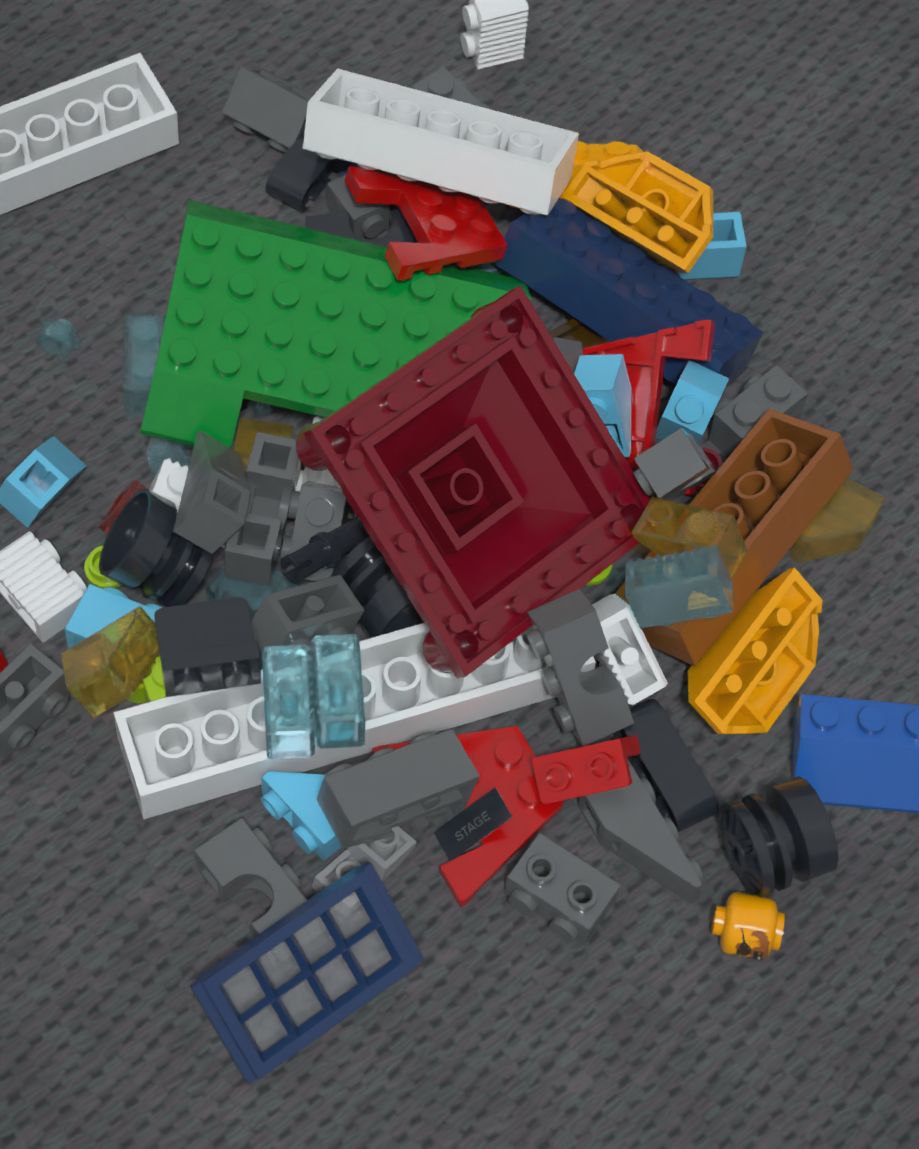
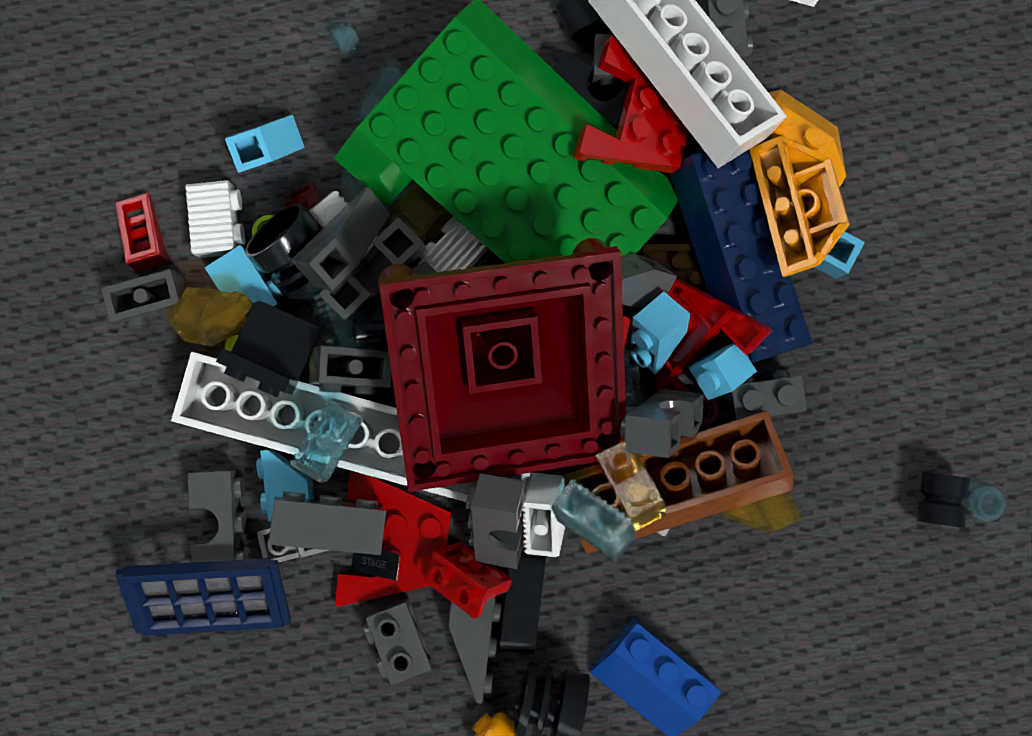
camera: 35 degrees right, 25 degrees up
clear light blue brick [262,645,315,759] -> none
light orange wedge [688,568,823,734] -> none

